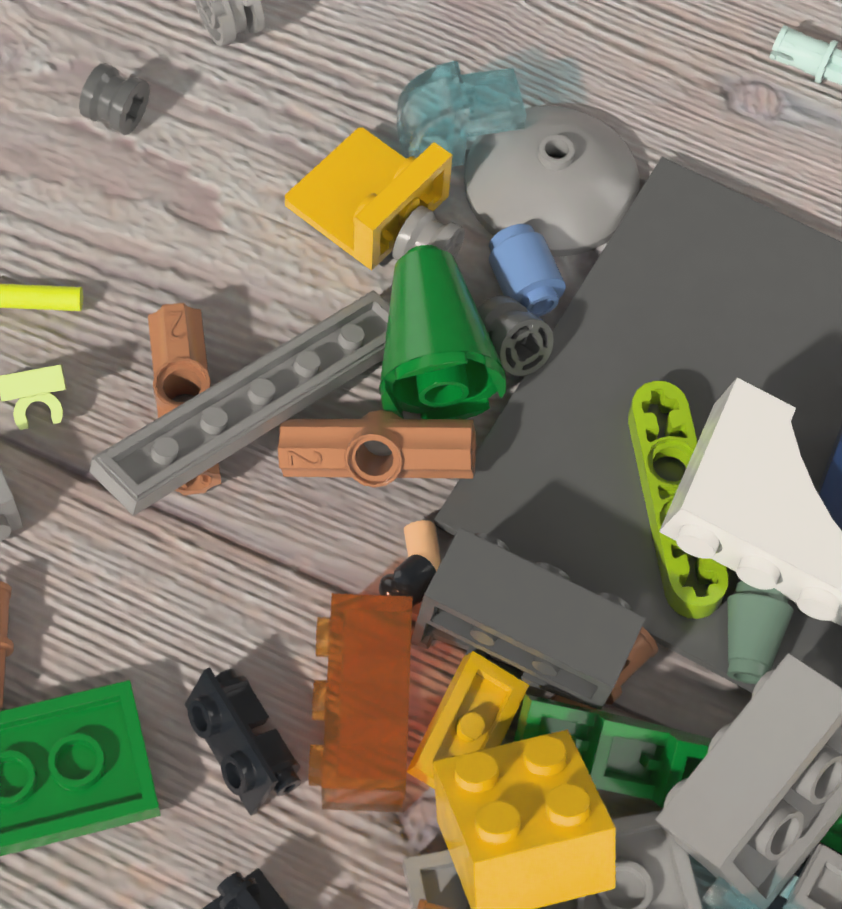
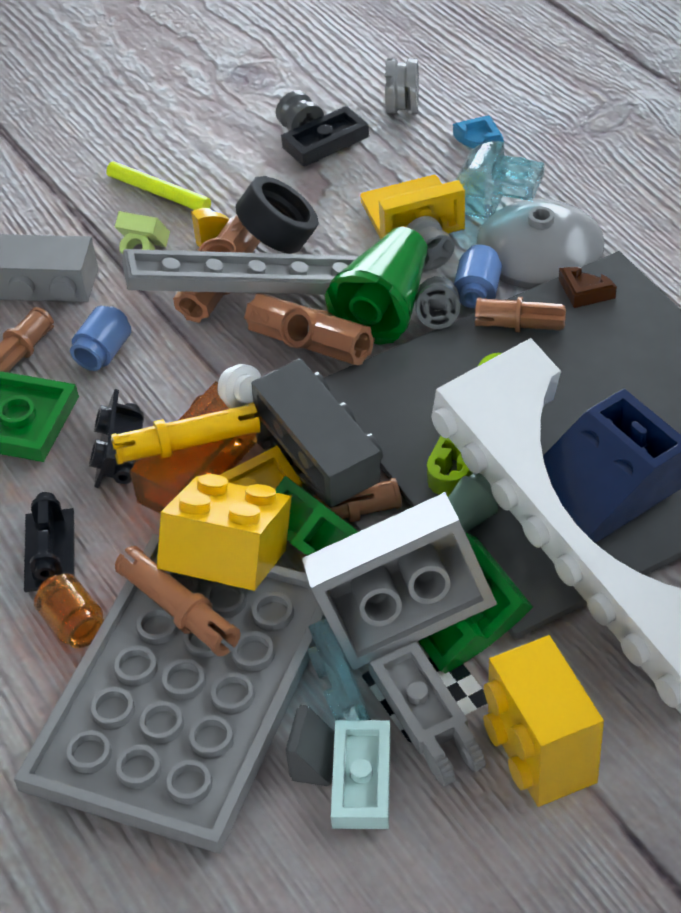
camera: 40 degrees right, 15 degrees down
none -> medium blue brick [70,306,131,371]
none -> yellow pin [111,403,260,465]
none -> yellow tile [191,208,229,247]
none -> white plate [218,364,261,409]
none -> black tyre [235,176,319,254]
none -> black plate [281,105,369,167]
none -> dark azure tile [453,115,504,150]
none -> nougat axle [475,297,566,332]
none -> reddish brown tile [559,267,617,308]

